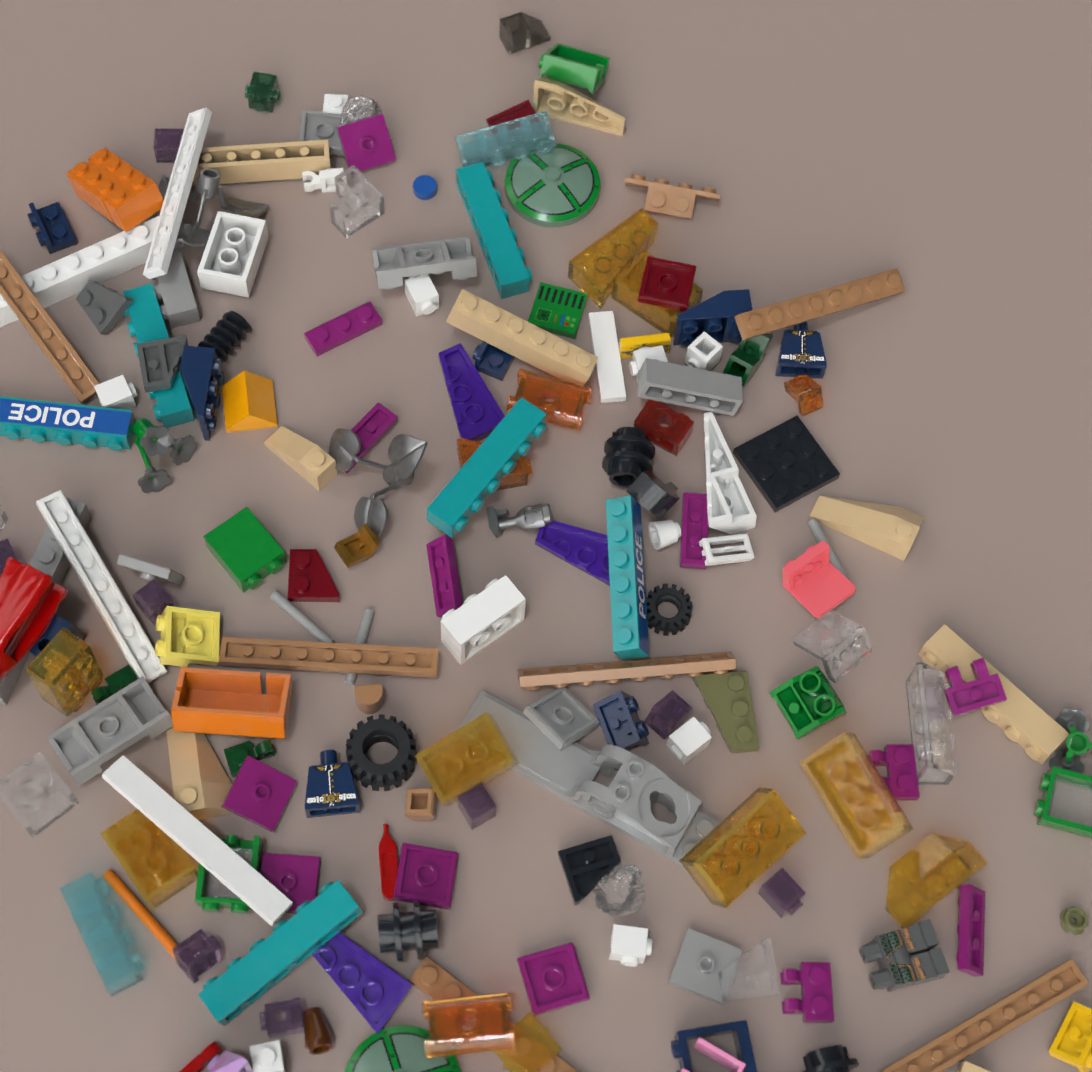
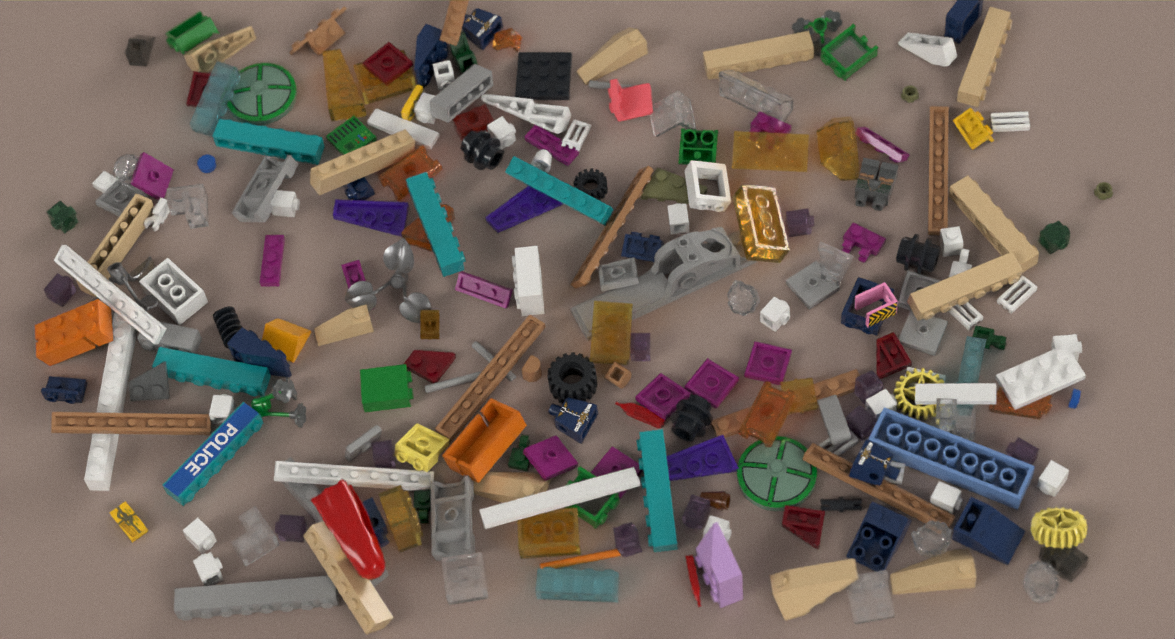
camera: 45 degrees left, 5 degrees down
dark grey wing [137,335,188,393] -> none
flat silver piece [486,503,553,538] -> none
black wing [558,835,621,905] -> none
black brick [626,470,680,517] -> none
clear purple brick [644,690,693,740] -> none
magenta plate [944,658,1007,717] -> none
none -> white brick [487,116,516,149]
none -> magenta plate [684,358,739,409]
none -> white window [685,160,731,212]

